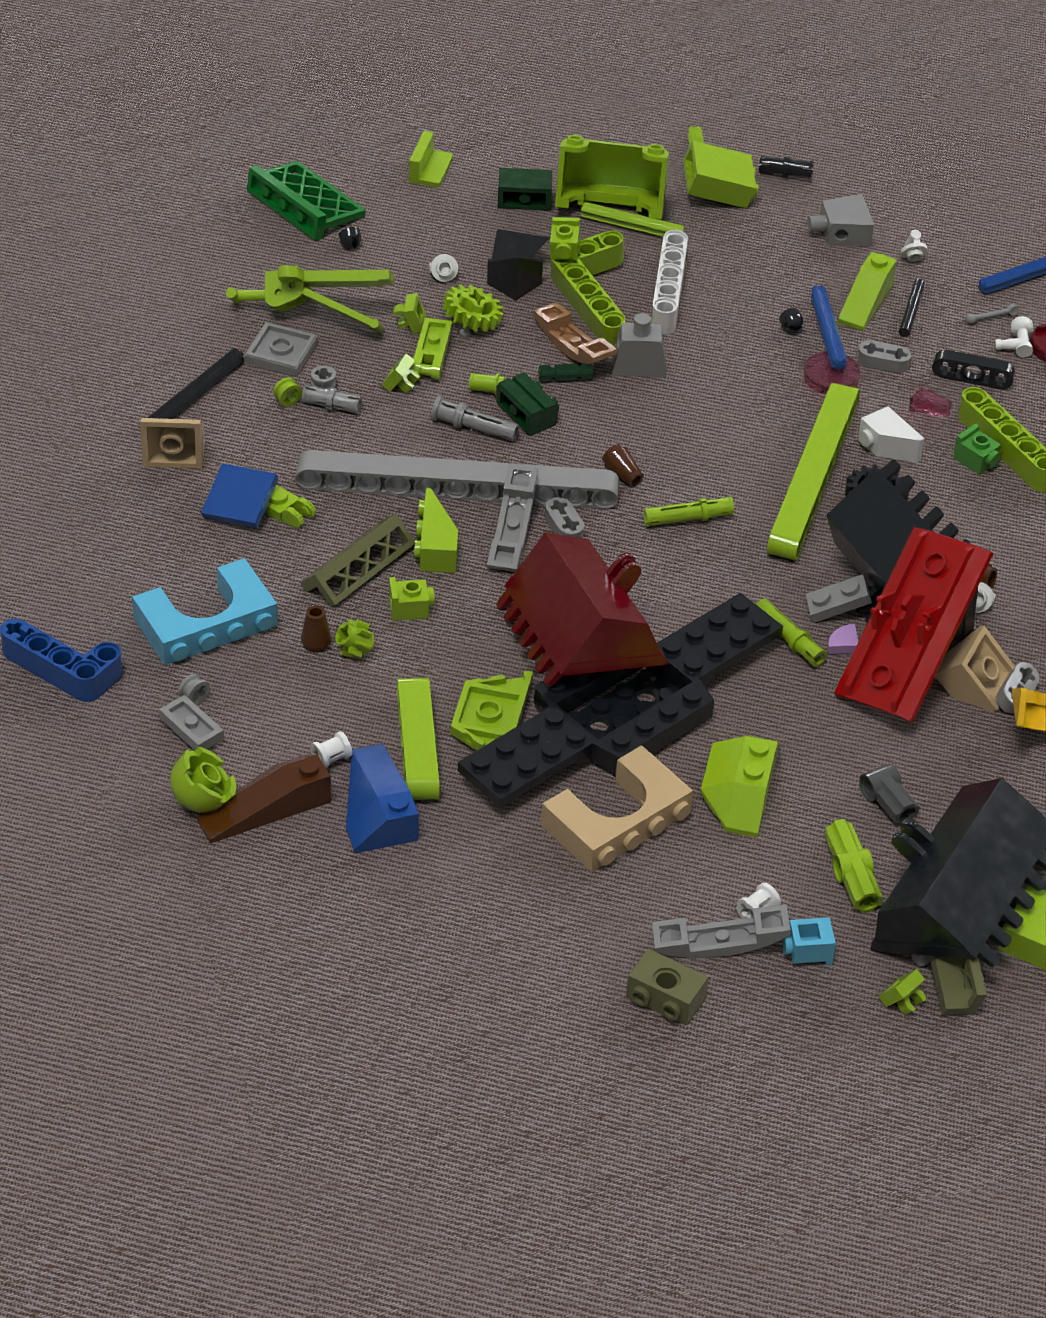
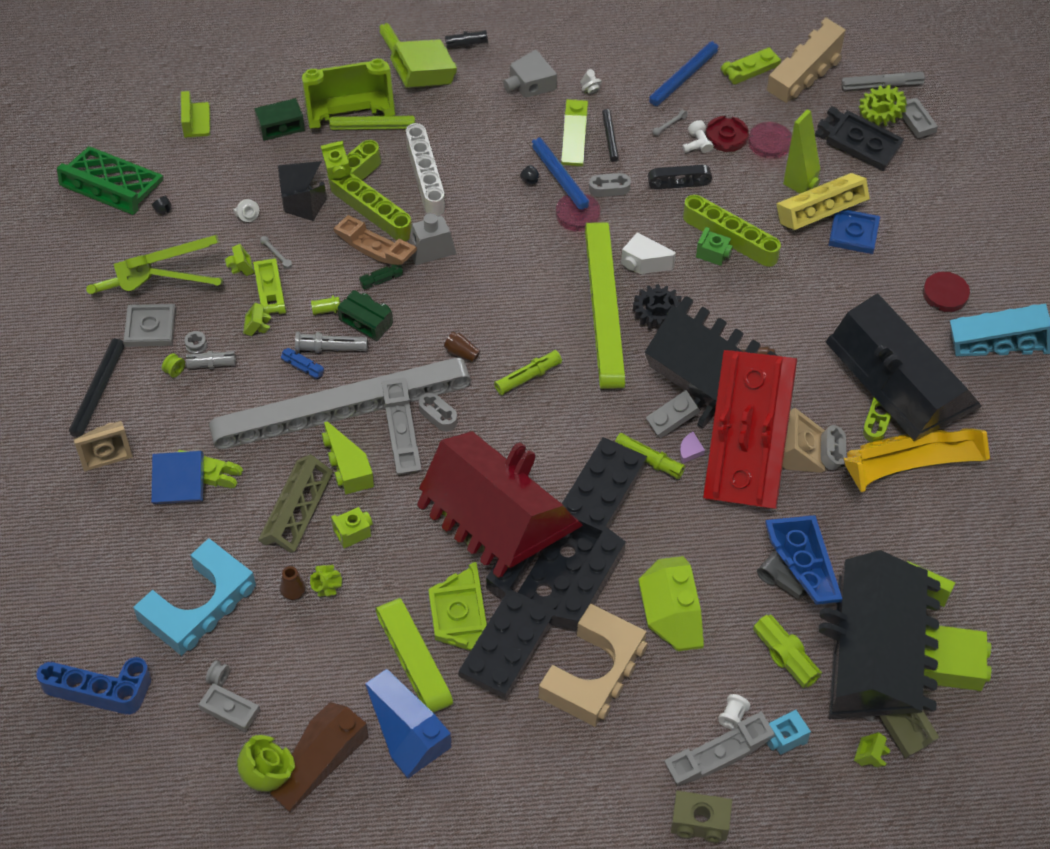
camera: 20 degrees left, 10 degrees up
white bush [310,731,353,768] -> none
lime gear [442,284,504,332] -> none
clear pink piece [908,387,952,417] -> none
none -> blue axle [281,348,324,379]
none -> blue wedge [765,515,842,605]

